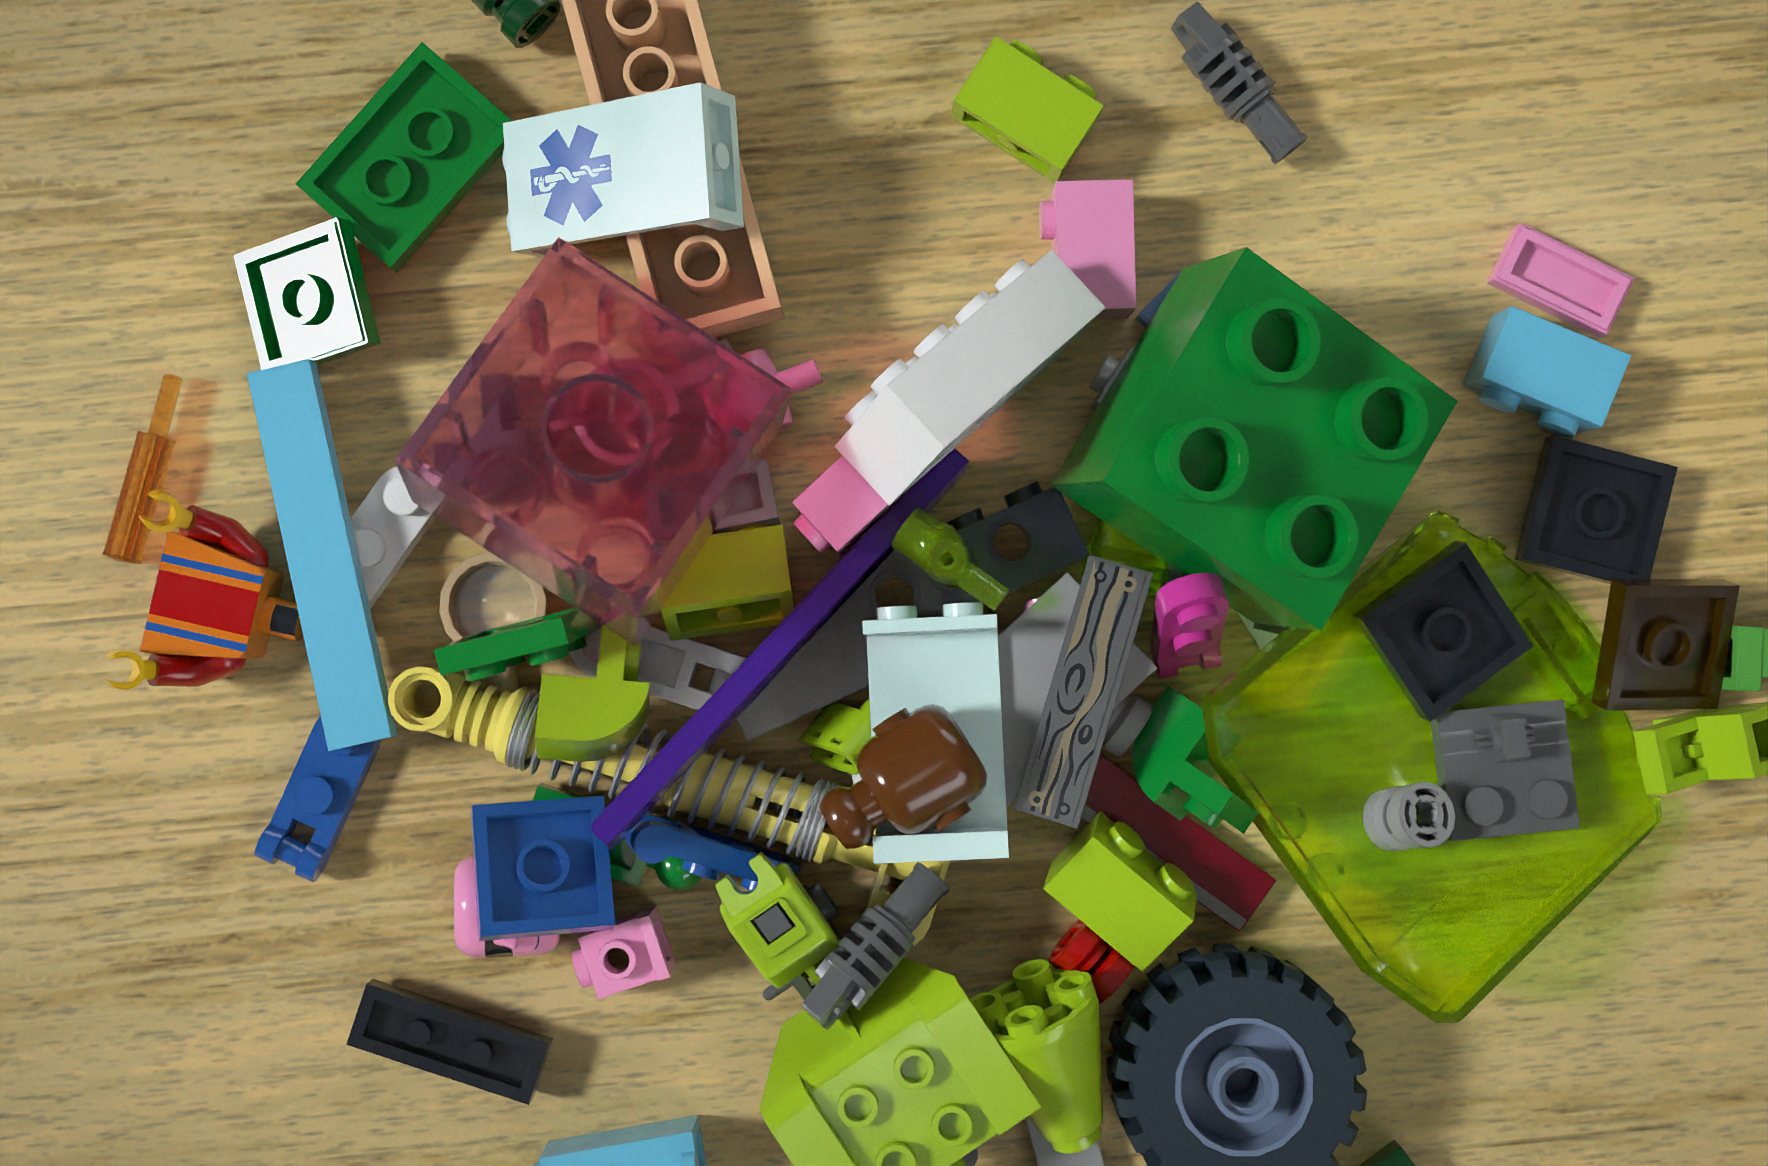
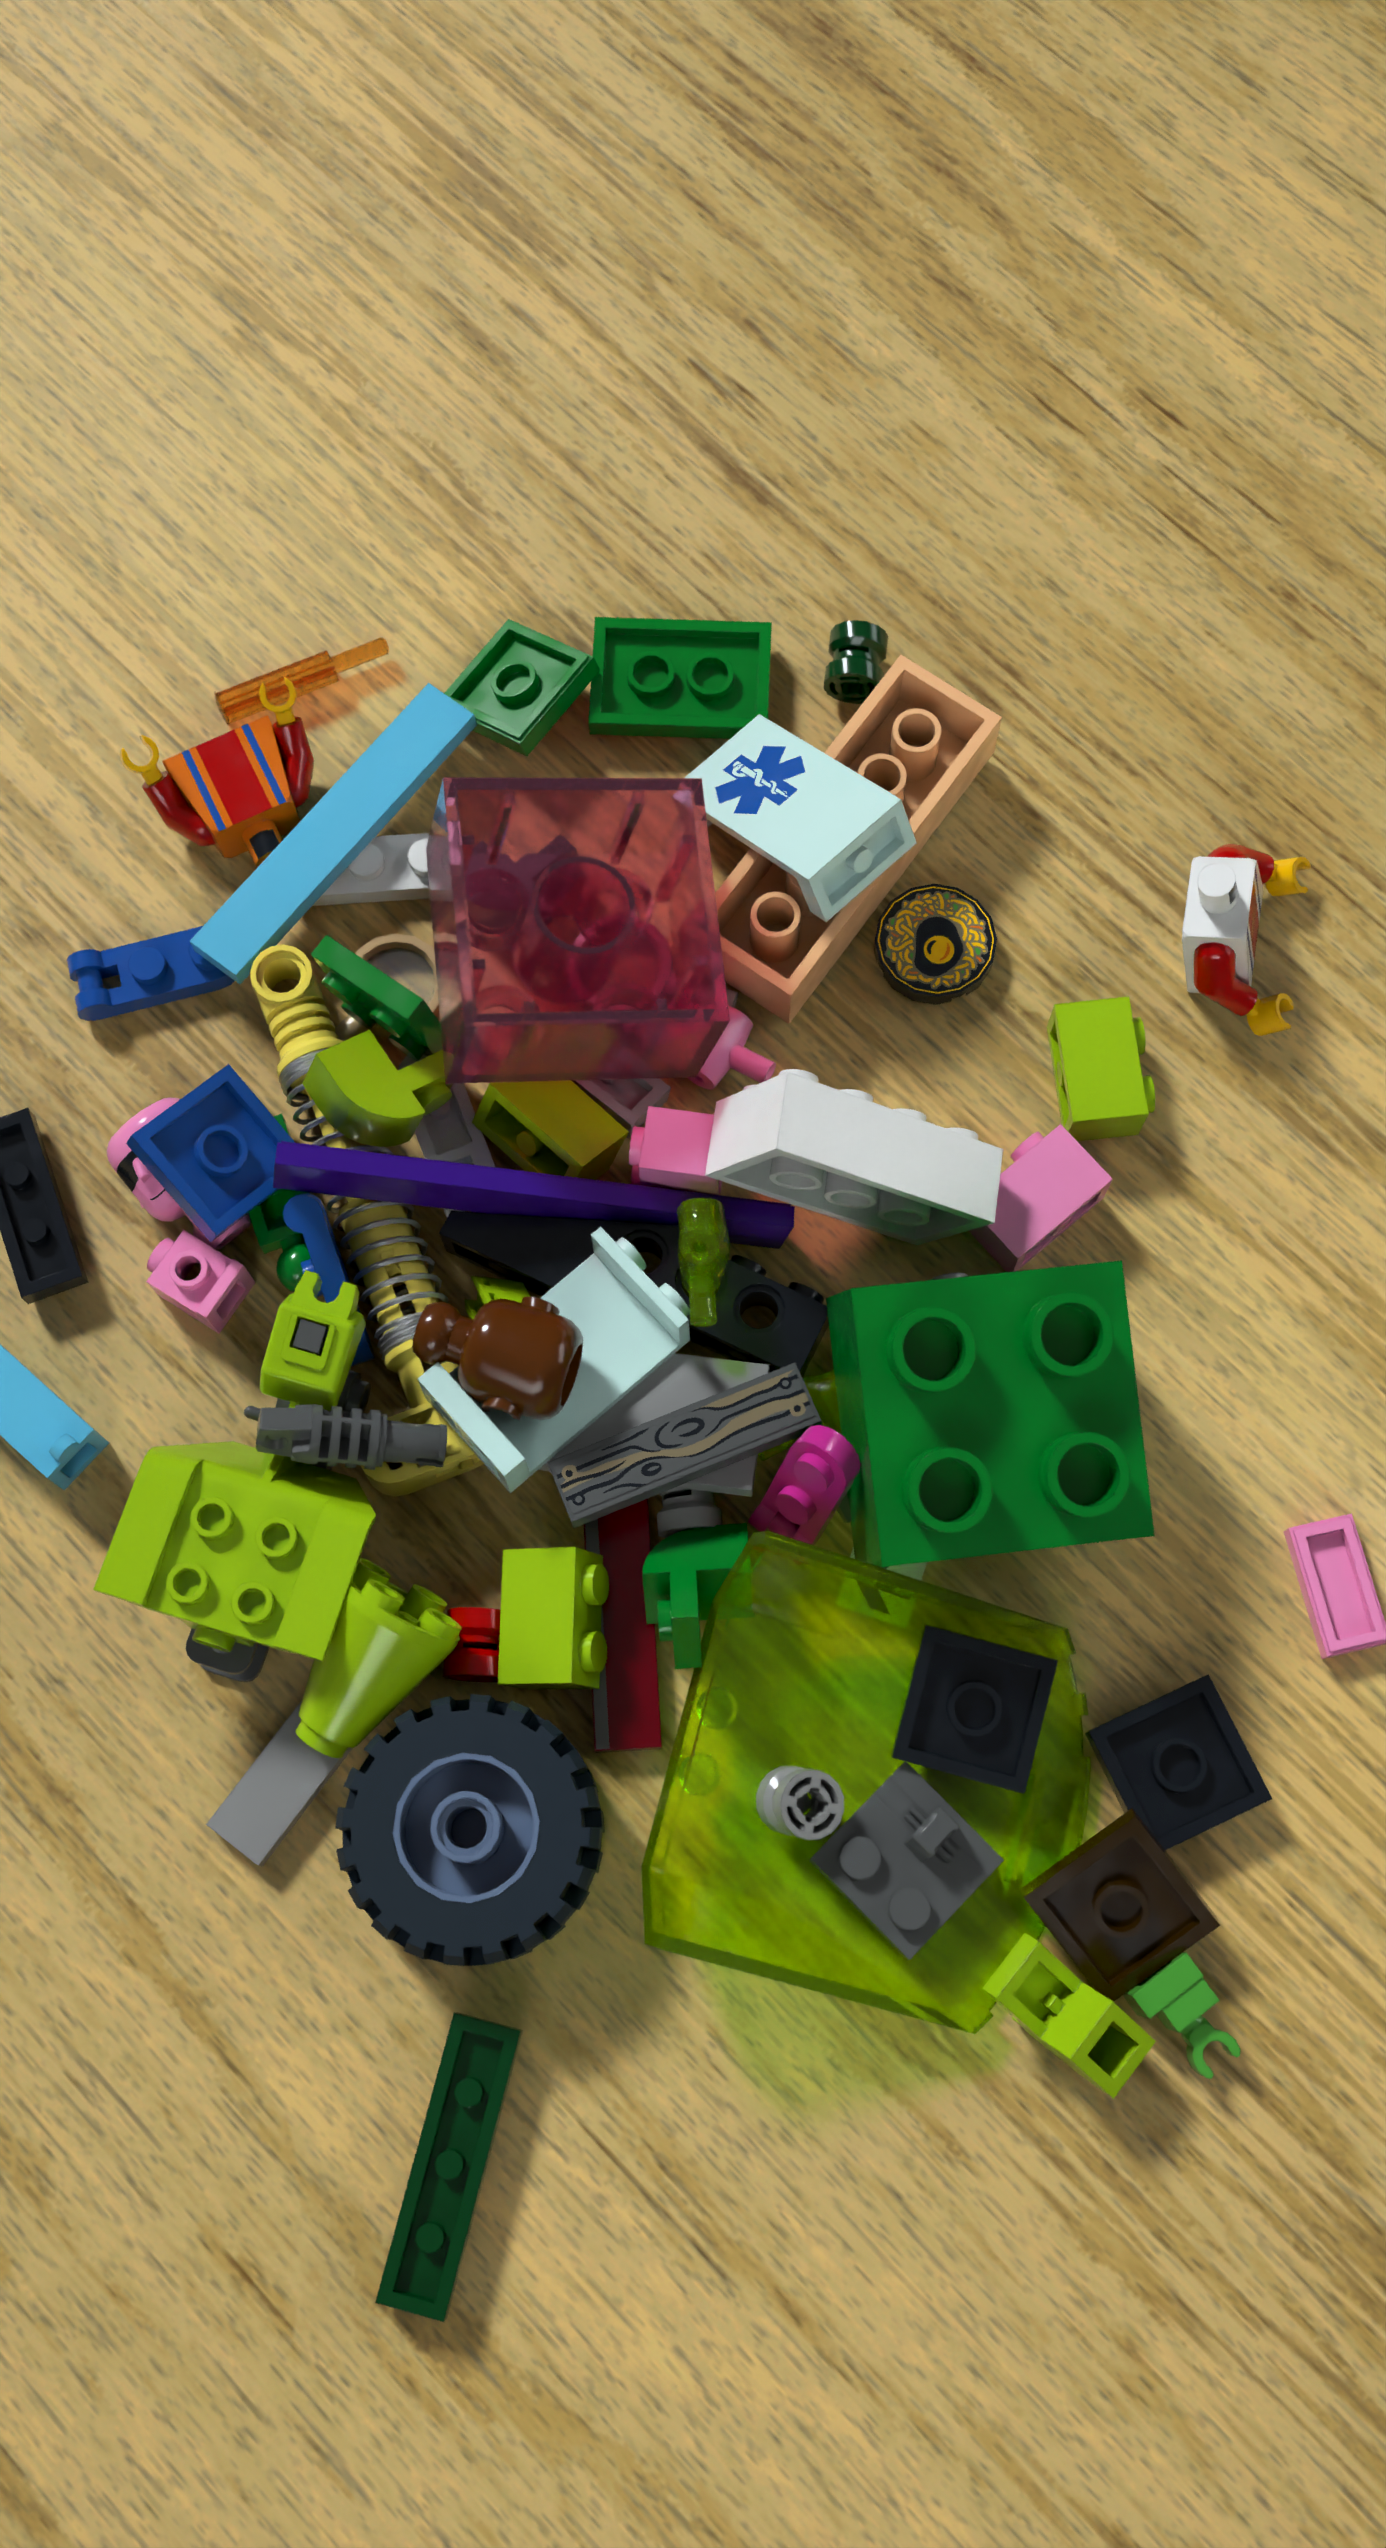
camera: 50 degrees right, 15 degrees down
dark grey hinge [1171,2,1308,165] -> none
medium azure brick [1463,306,1632,437] -> none
none -> tile [873,884,997,1005]

